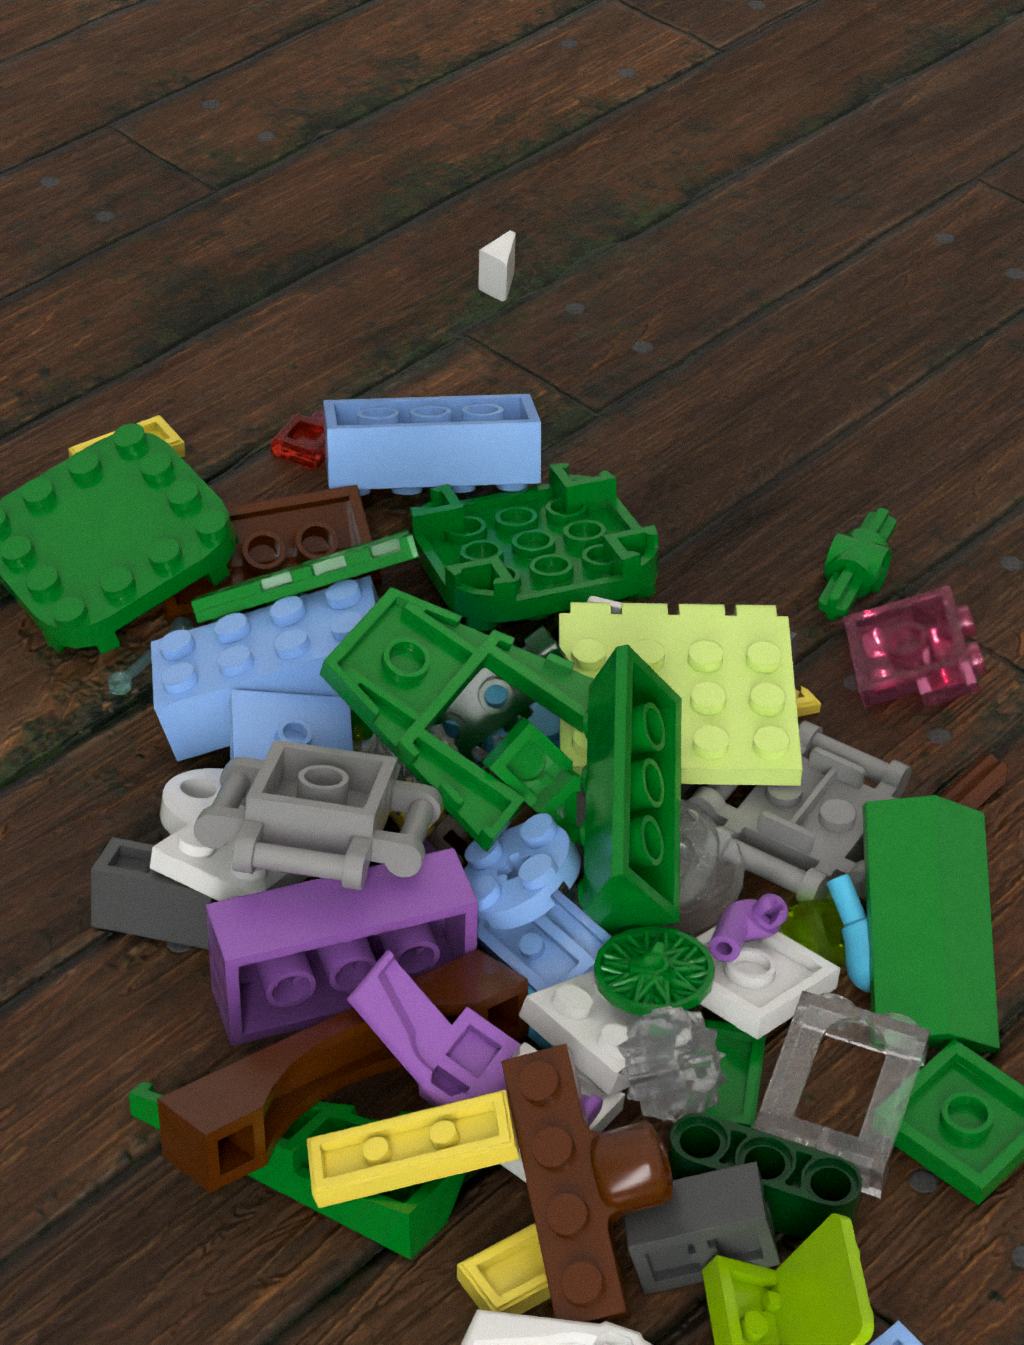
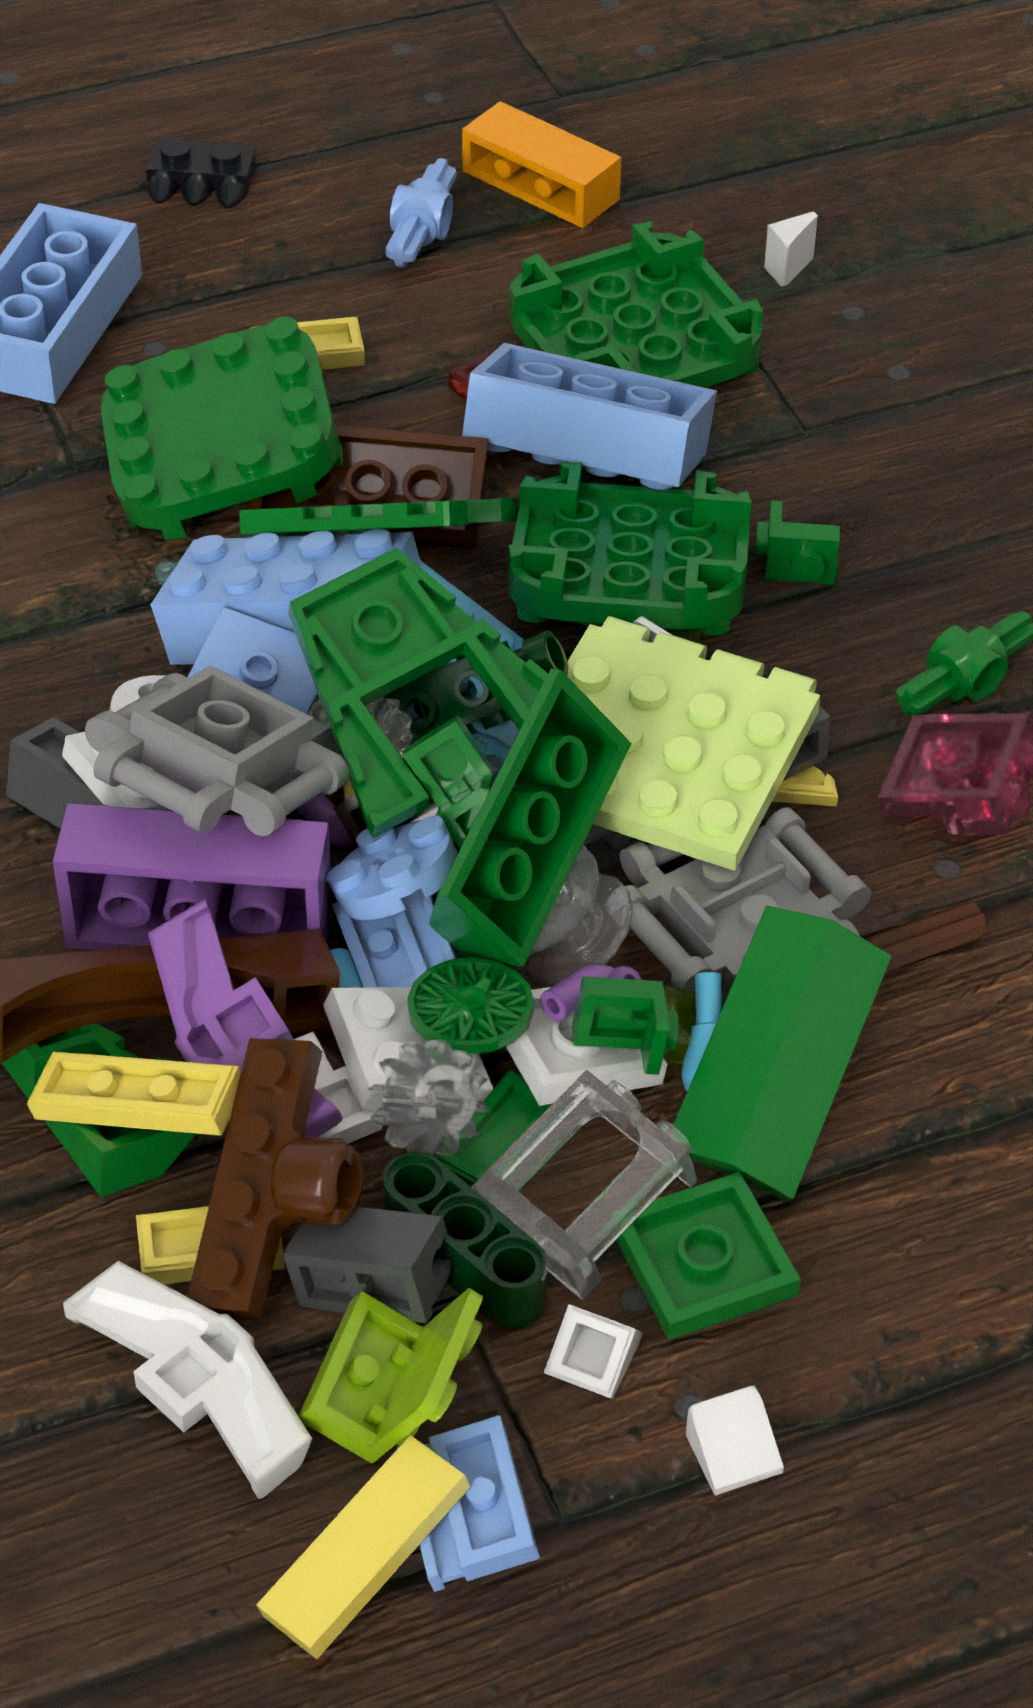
camera: 25 degrees right, 5 degrees up
none -> light blue axle [385,158,457,267]
none -> light orange brick [462,101,622,228]
none -> green plate [509,221,763,388]
none -> white slope [544,1304,643,1399]
none -> green bracket [571,976,678,1075]
none -> green bracket [755,500,840,585]

